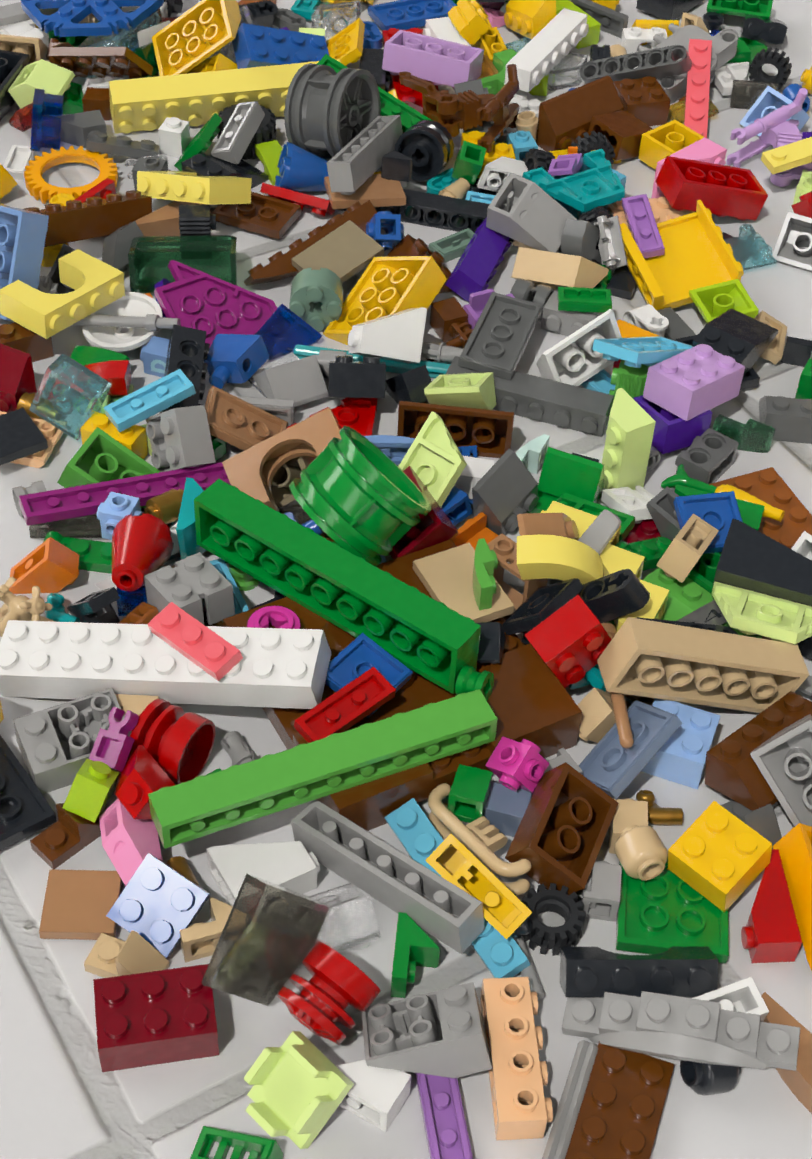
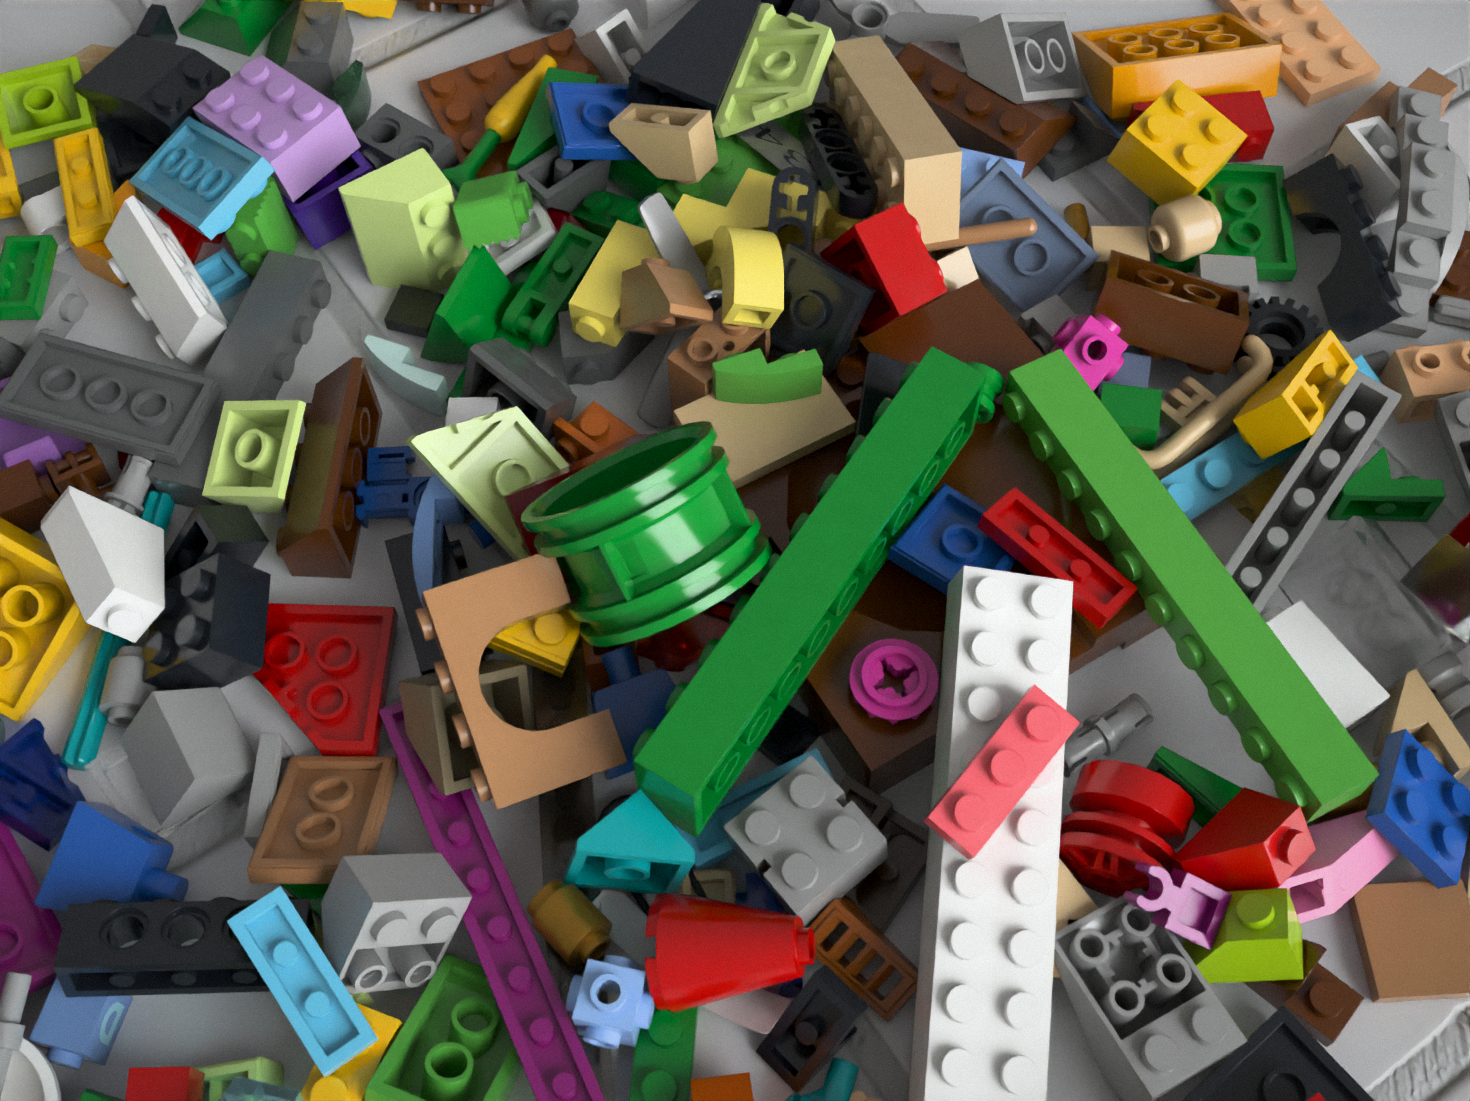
camera: 90 degrees left, 15 degrees up
none -> yellow tile [53,127,117,248]
none -> bright green brick [453,170,533,251]

